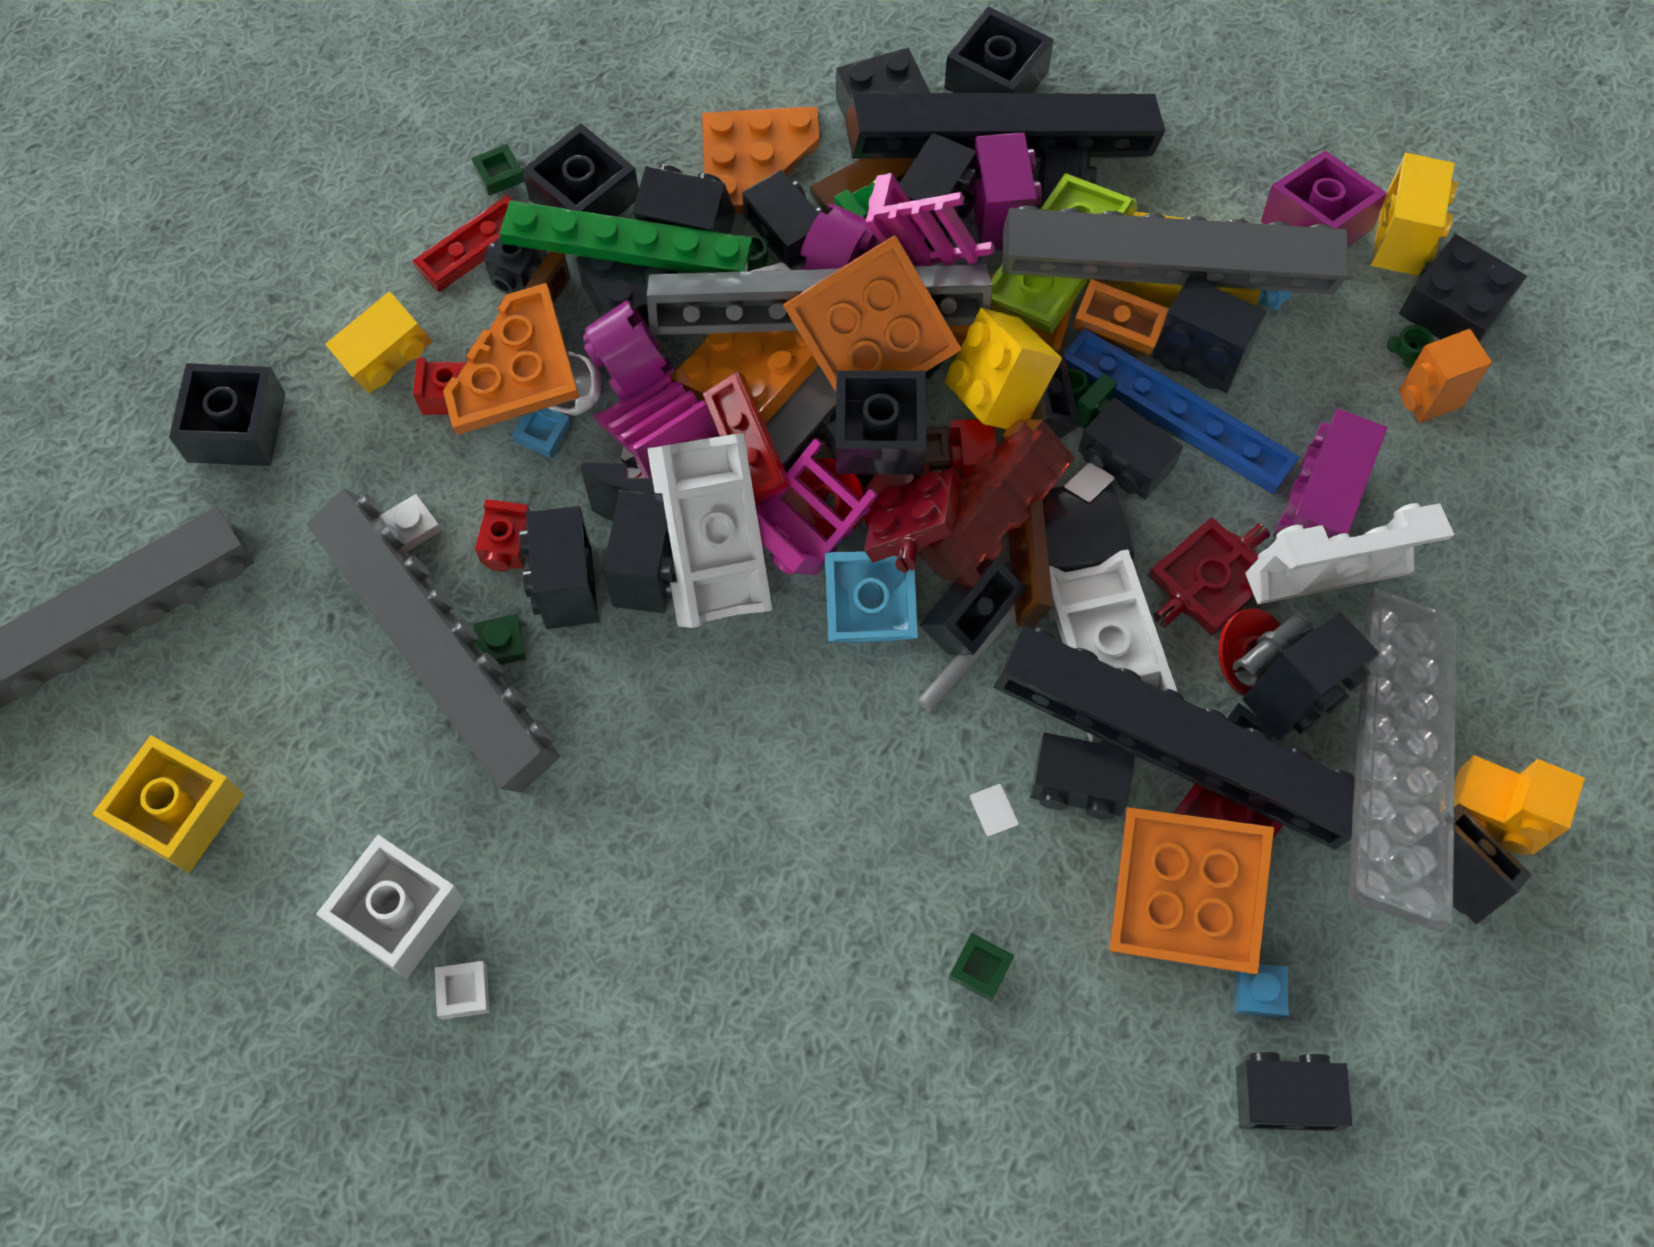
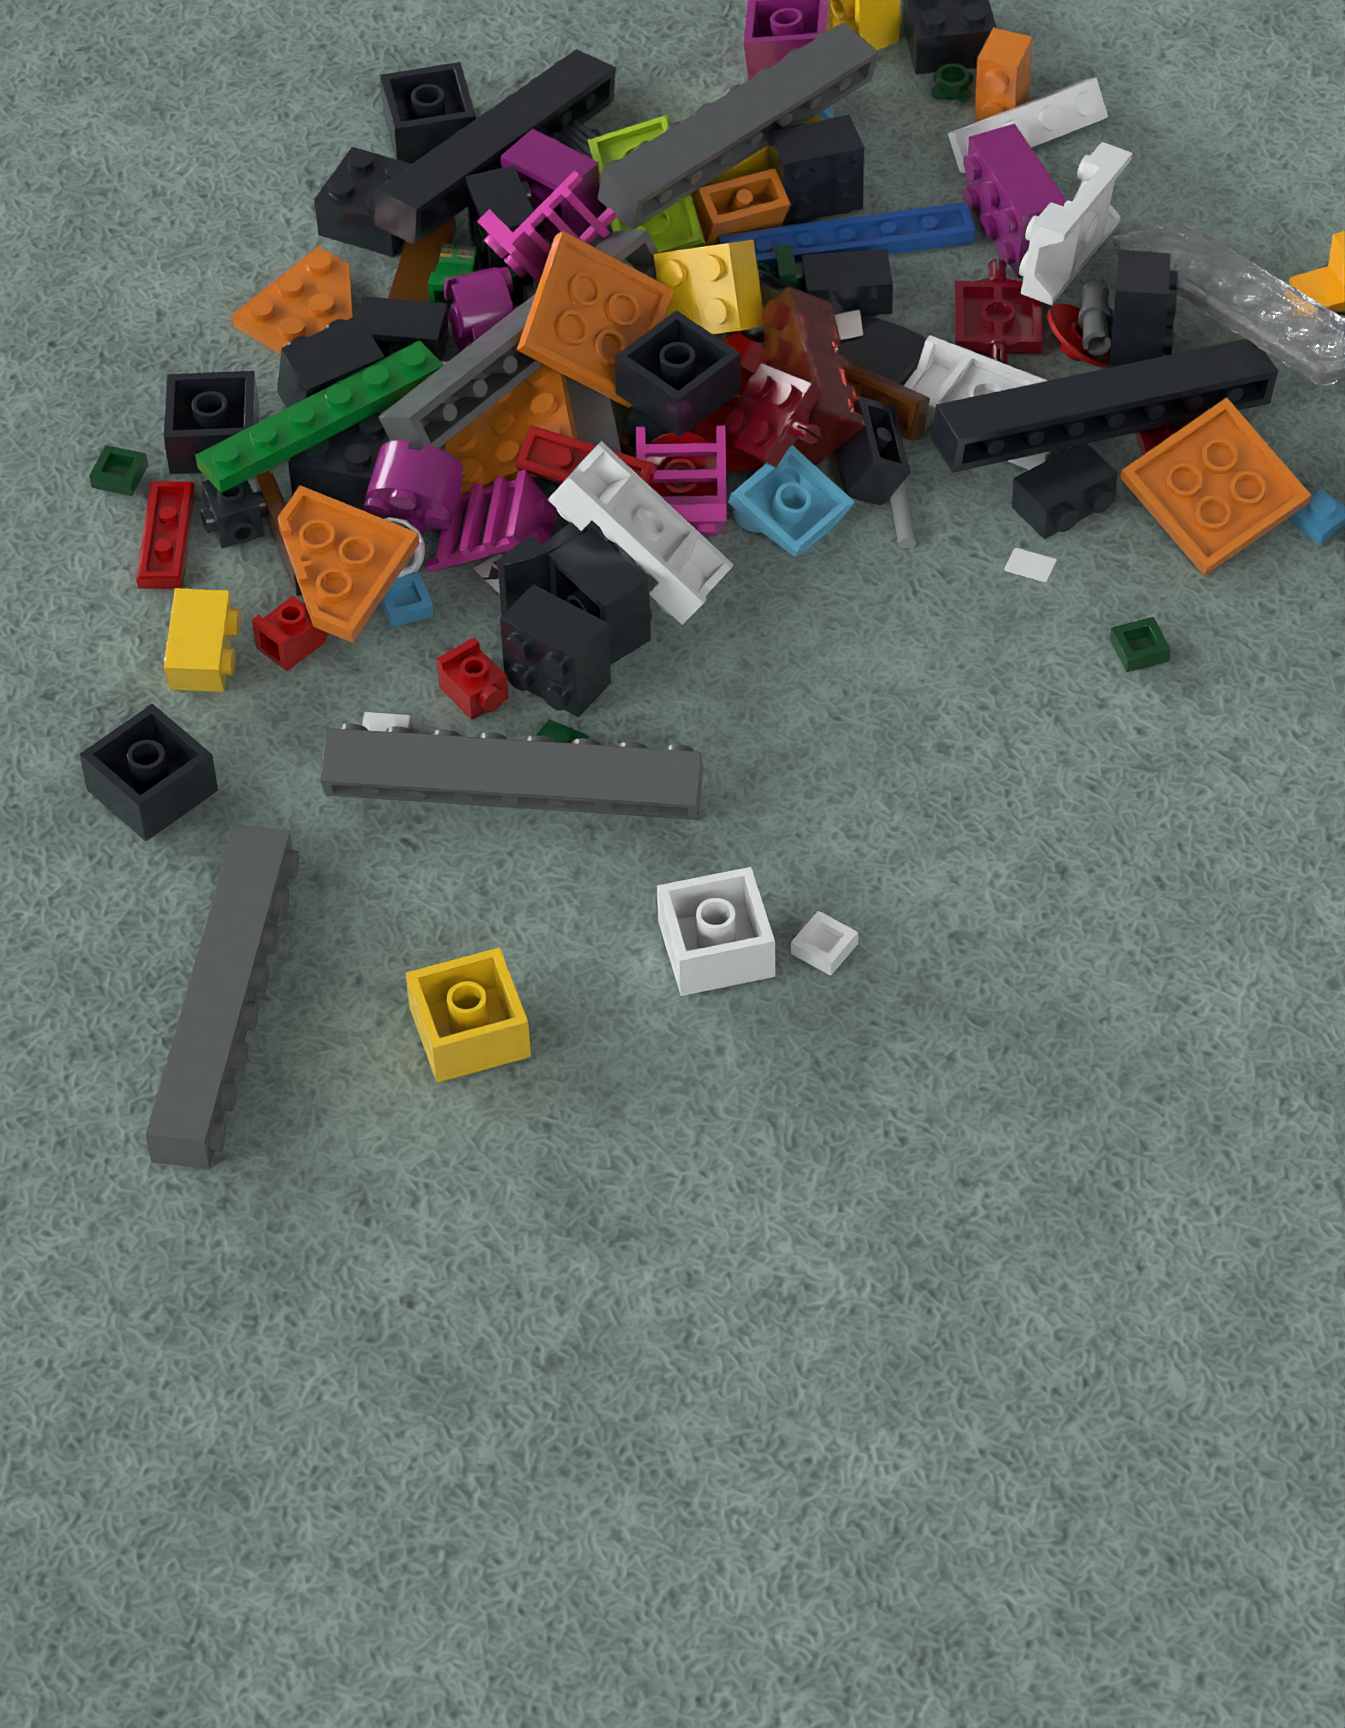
camera: 45 degrees left, 15 degrees down
none -> white plate [948,78,1108,173]

